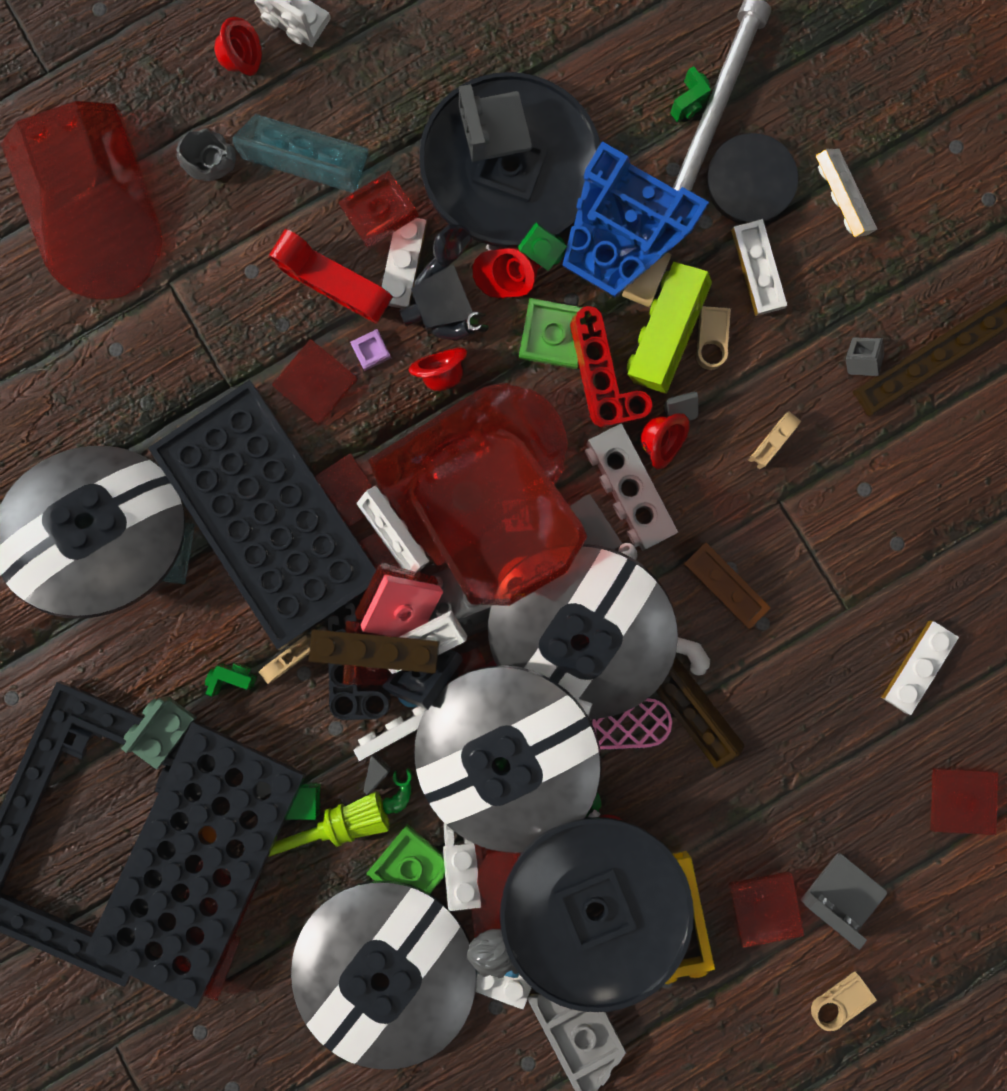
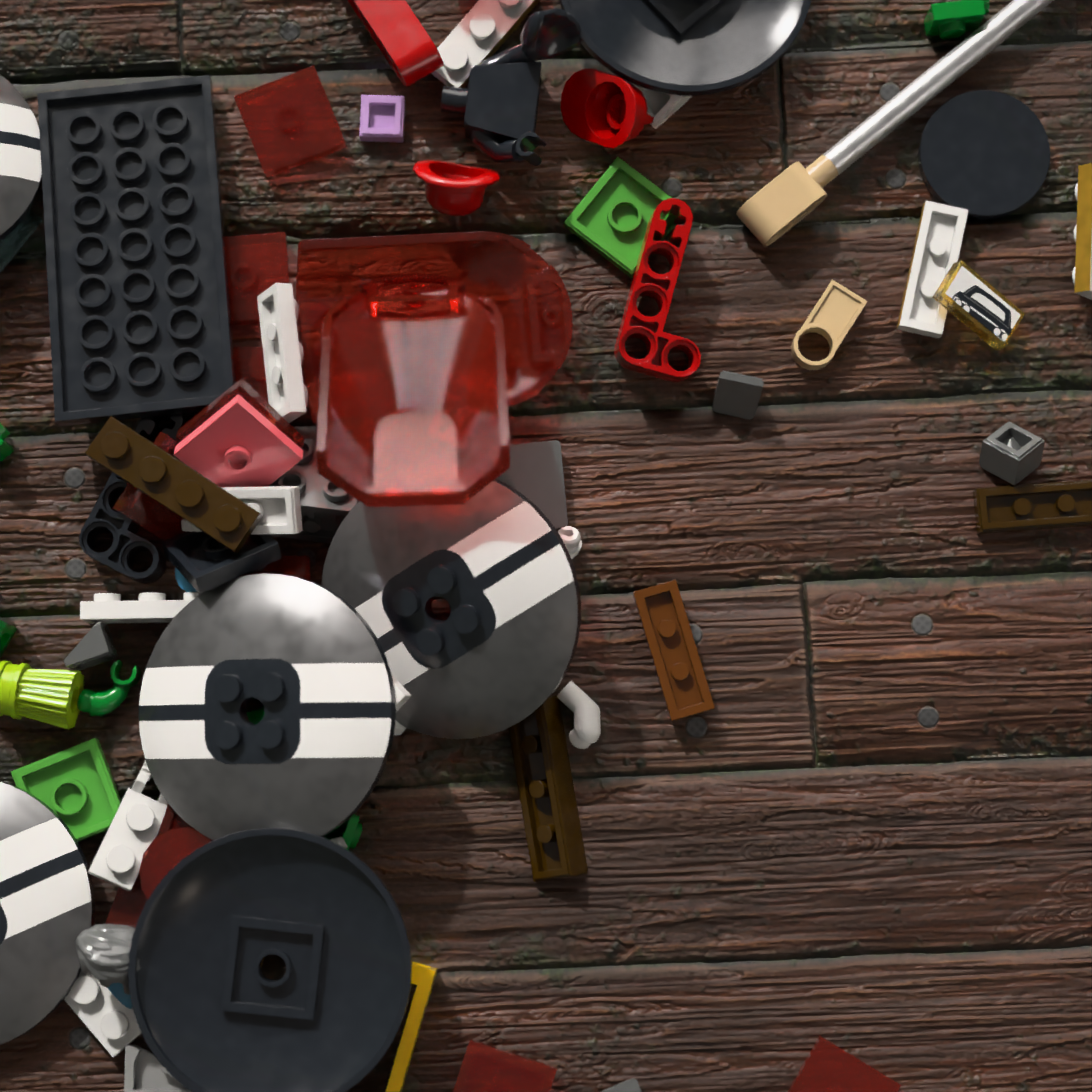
camera: 30 degrees right, 5 degrees down
tan piece [259,634,311,684] -> none
green bracket [518,222,567,271] -> none
blue wedge [563,142,709,297] -> none
light grey brick [585,423,679,551] -> none
bright pink window [592,698,672,749] -> none
lime brick [627,262,712,394] -> none
red hat [640,413,690,470] -> none
tan piece [748,411,801,469] -> none
white plate [881,621,959,715] -> none
none -> tile [932,260,1025,350]

